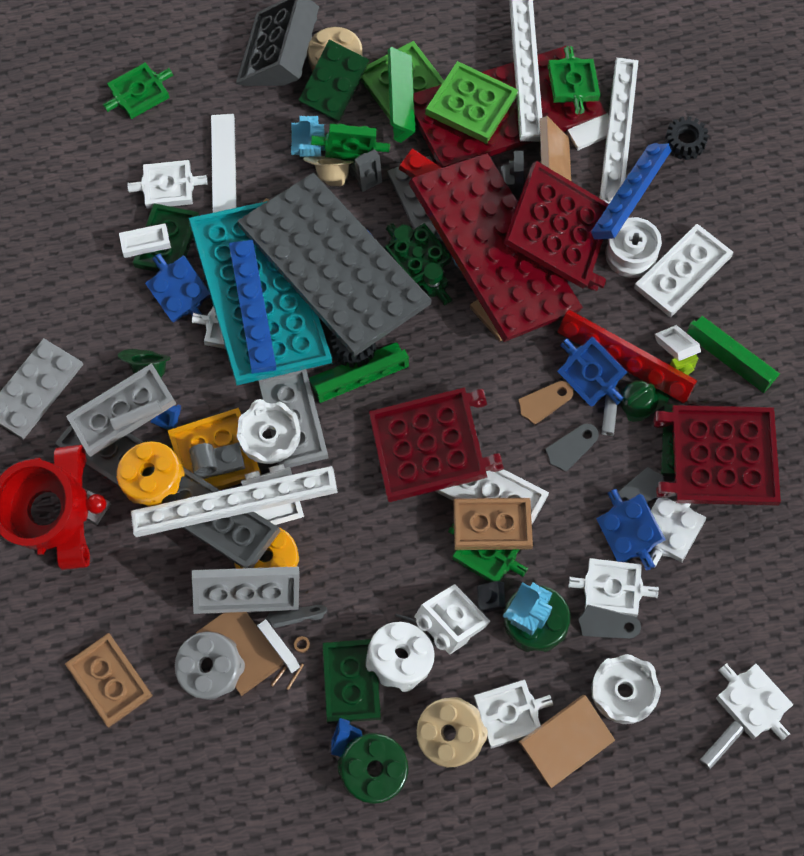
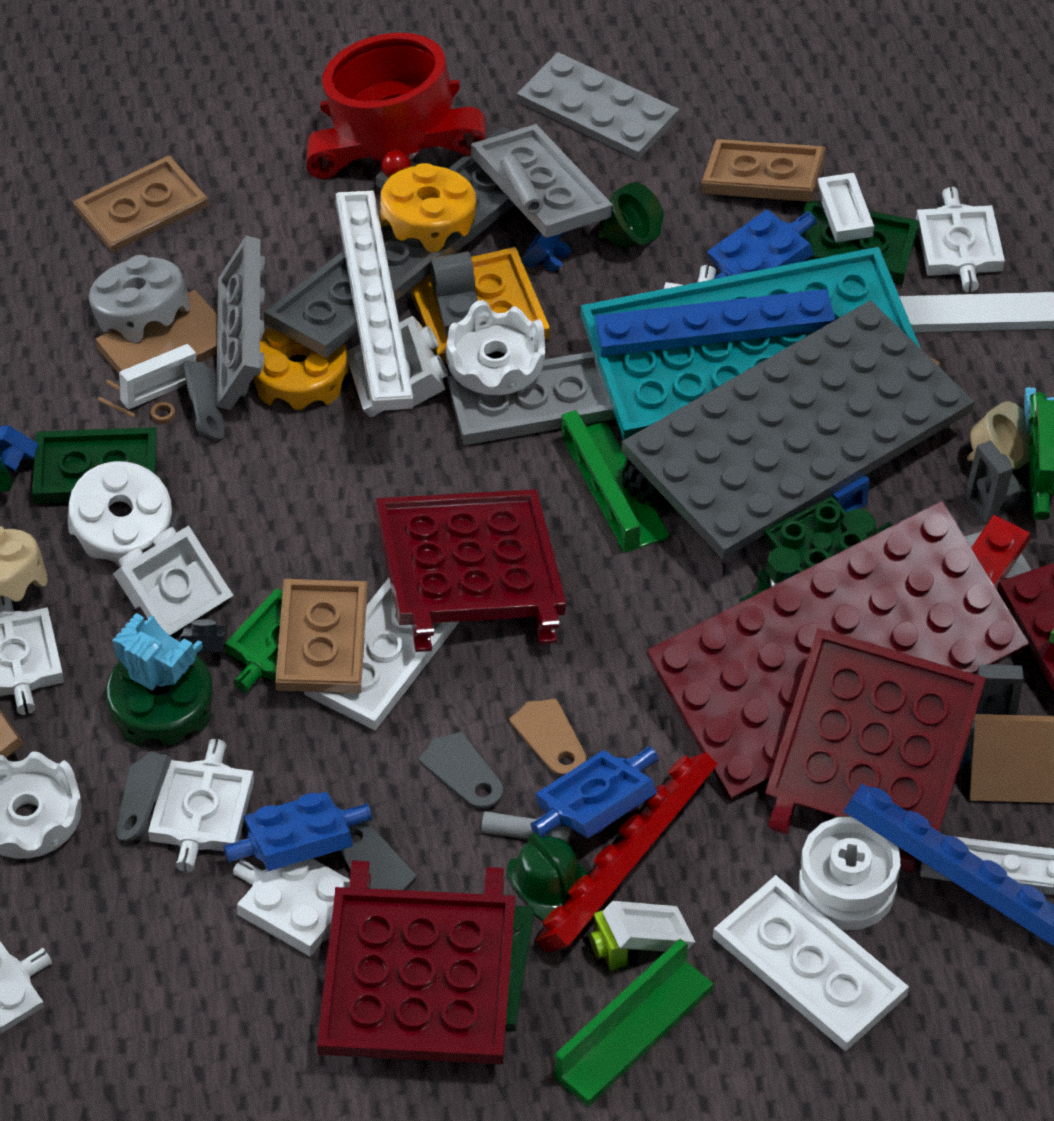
camera: 90 degrees right, 15 degrees down
none -> medium nougat tile [701,139,826,202]

